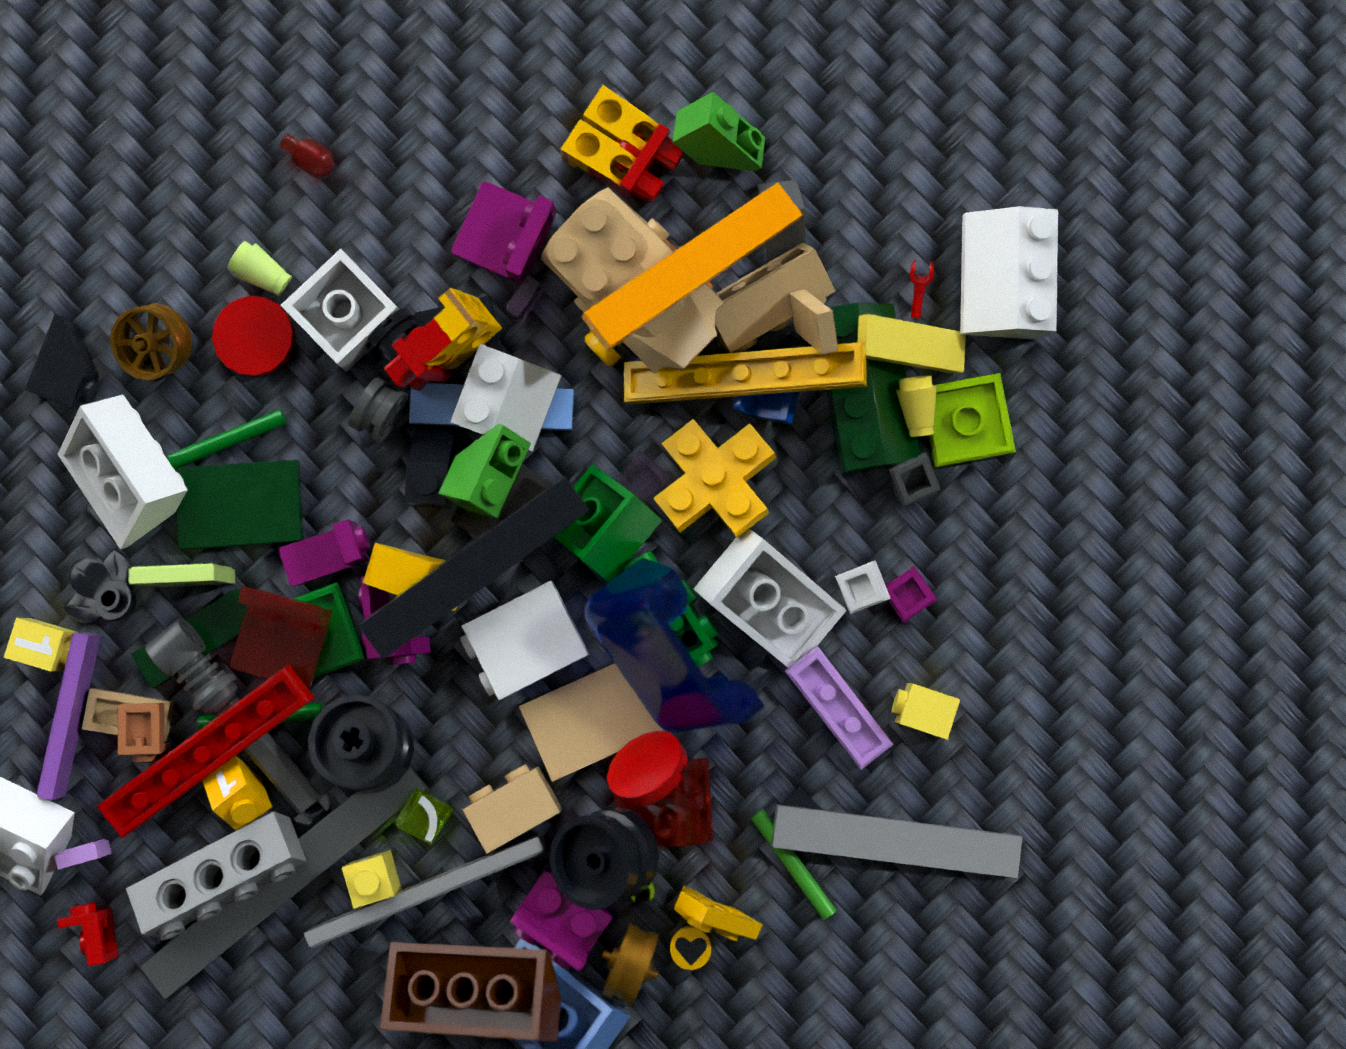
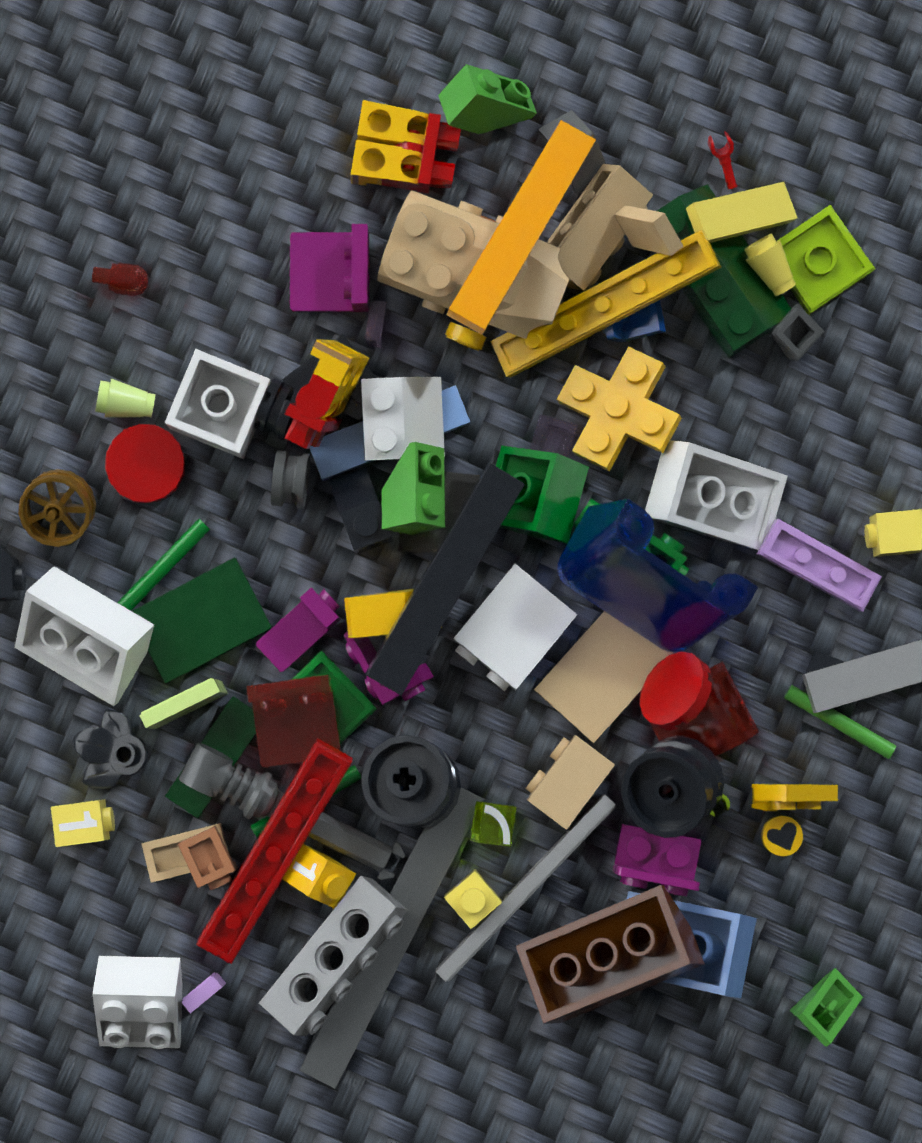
camera: 25 degrees left, 0 degrees up
medium lavender tile [36,633,101,800] -> none
red bracket [57,902,119,966] -> none
pearl gold wheel [601,923,659,1007] -> none
white tile [835,560,891,614] -> none
magenta tile [886,566,938,623] -> none
white slope [960,206,1058,340] -> none

